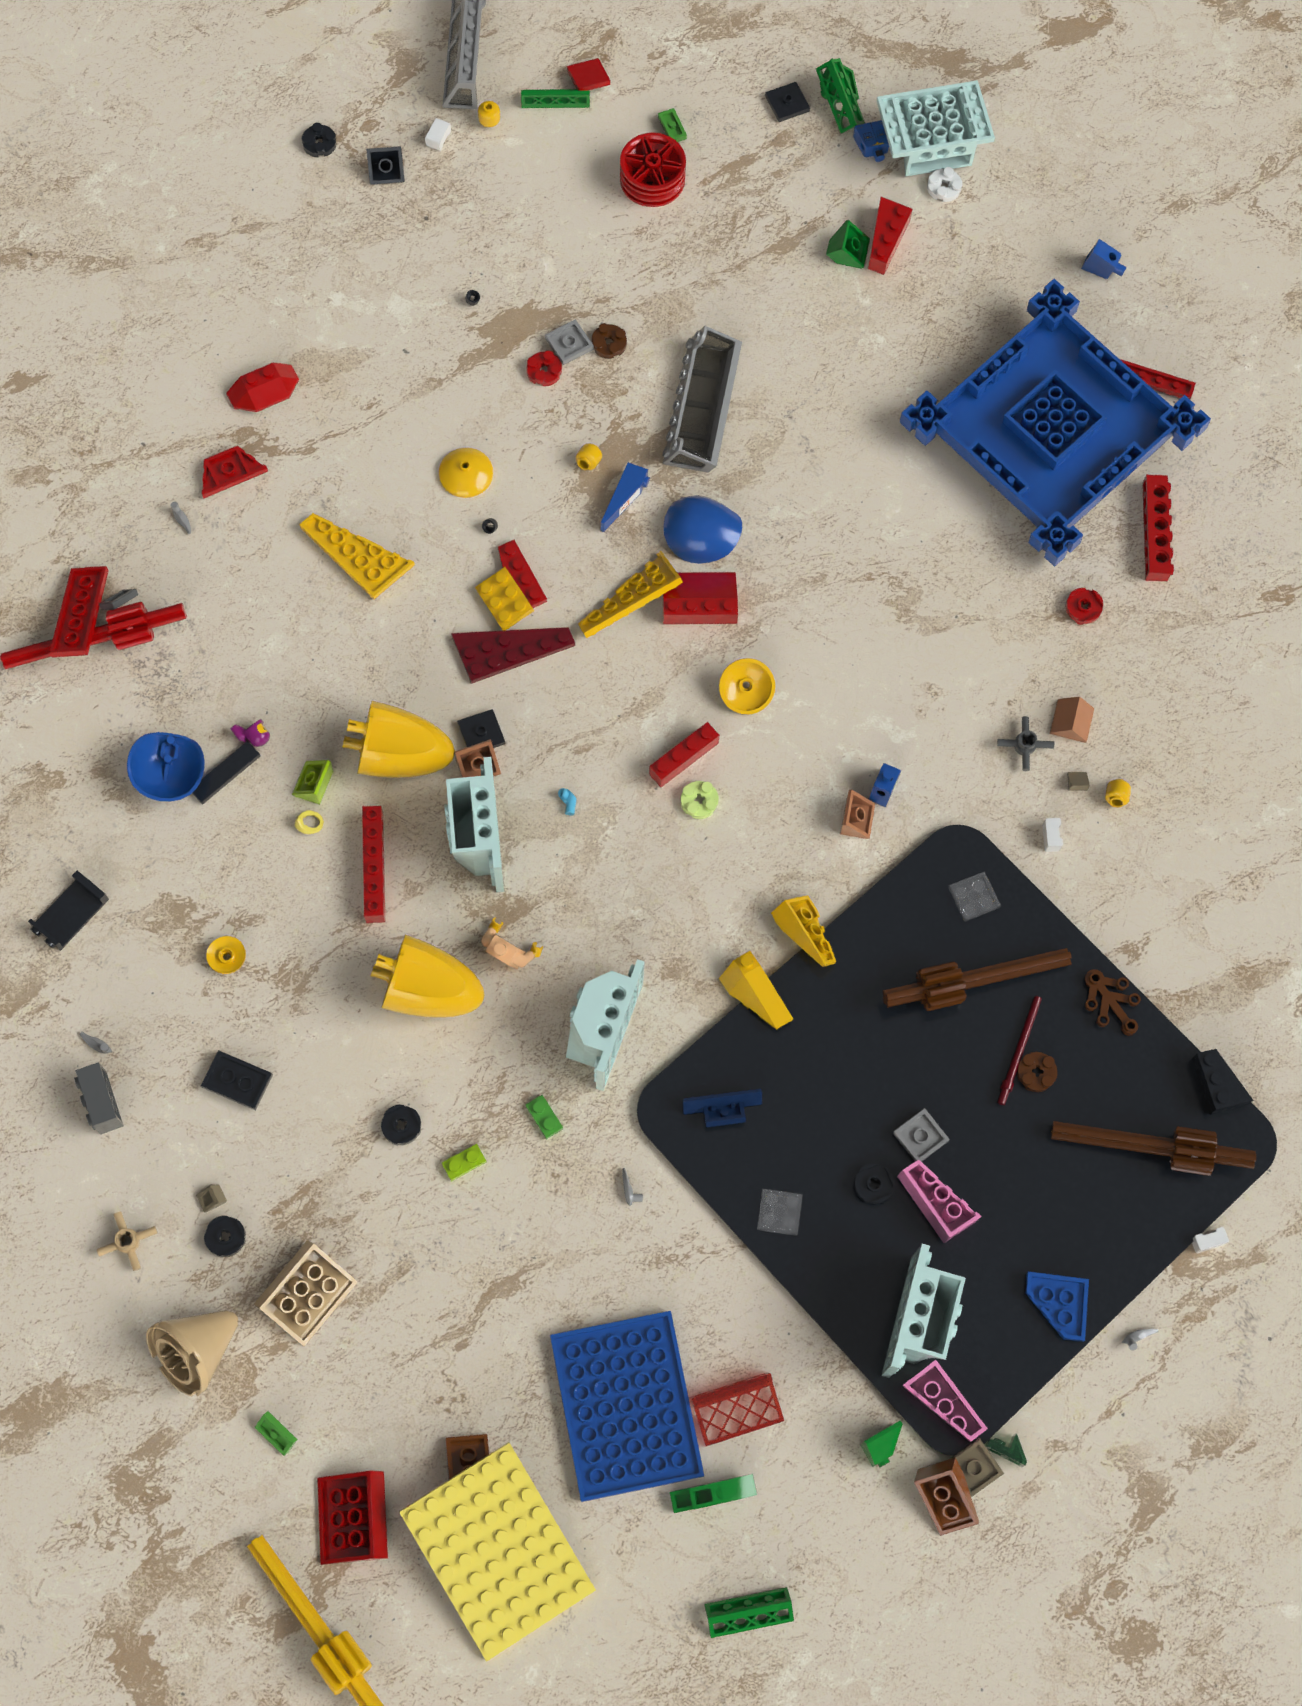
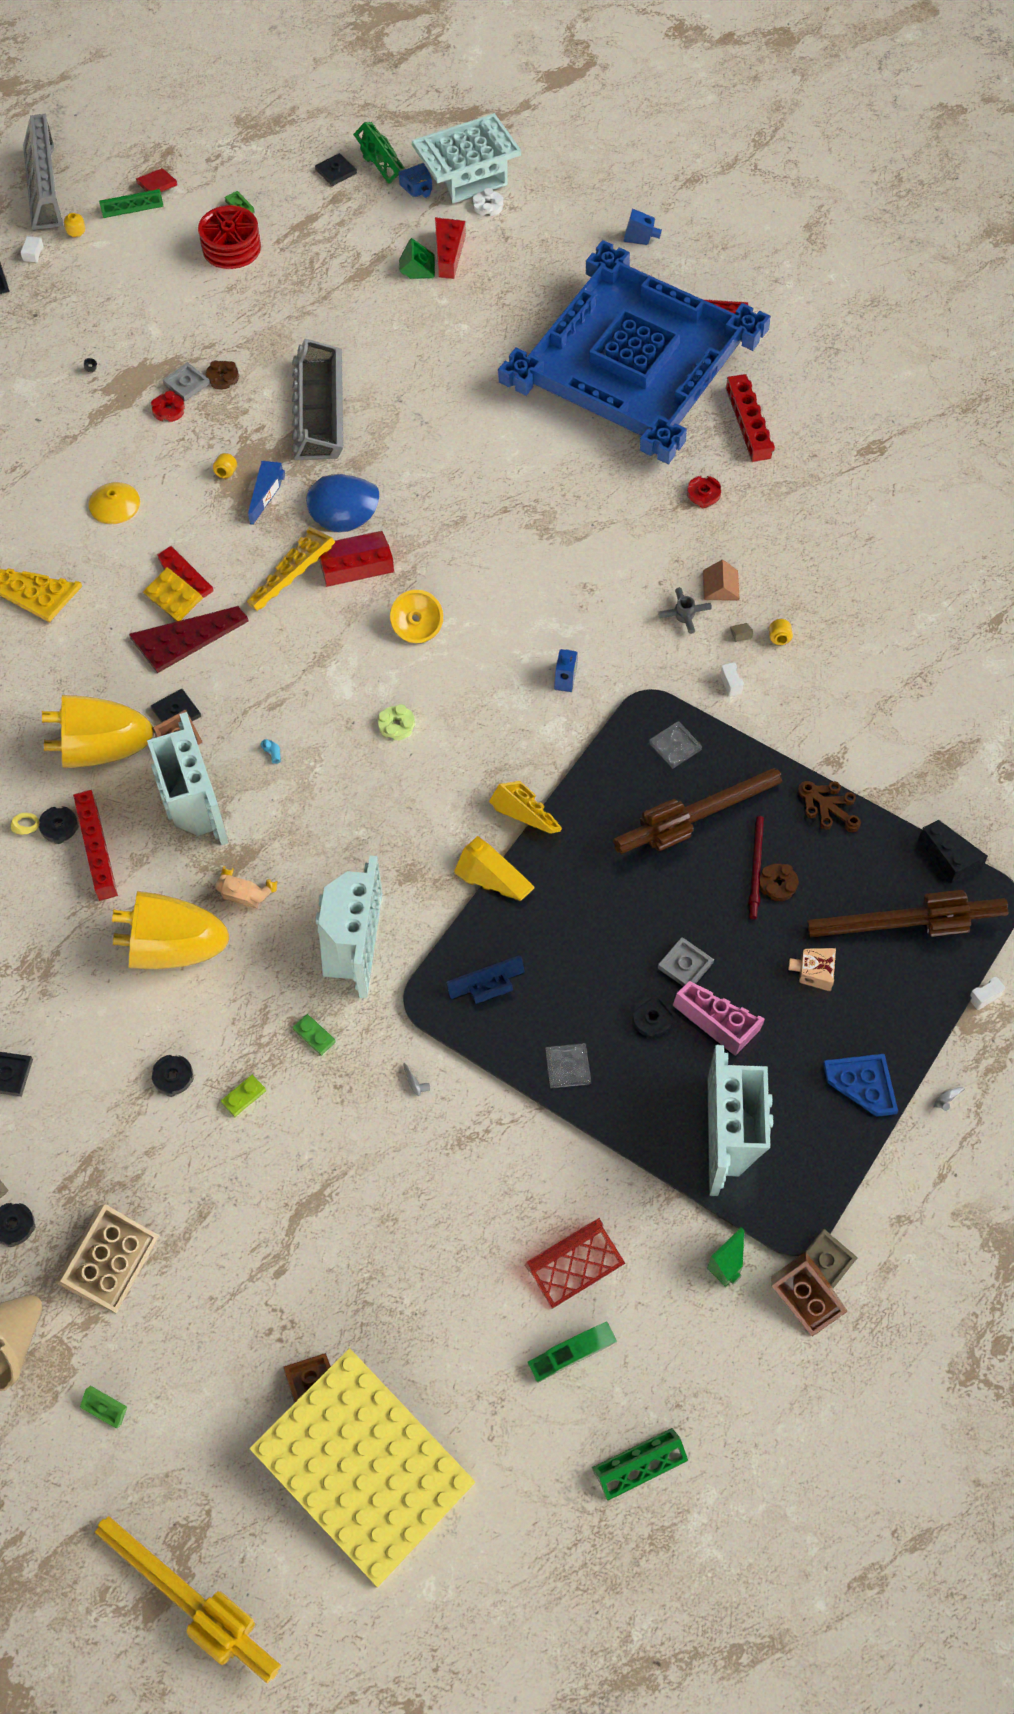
camera: 10 degrees left, 10 degrees down
lime slope [292,760,333,805] -> none
red slope [317,1471,388,1565] -> none
black hinge [482,518,498,534] -> none
blue plate [550,1311,704,1502] -> none
red brick [649,722,720,787] -> none
nougat slope [840,789,875,839] -> none
bright pink wedge [903,1360,988,1442] -> none
clear green slope [985,1433,1027,1467] -> none
none -> black plate [39,806,79,844]
none -> light nougat torso [788,948,836,991]

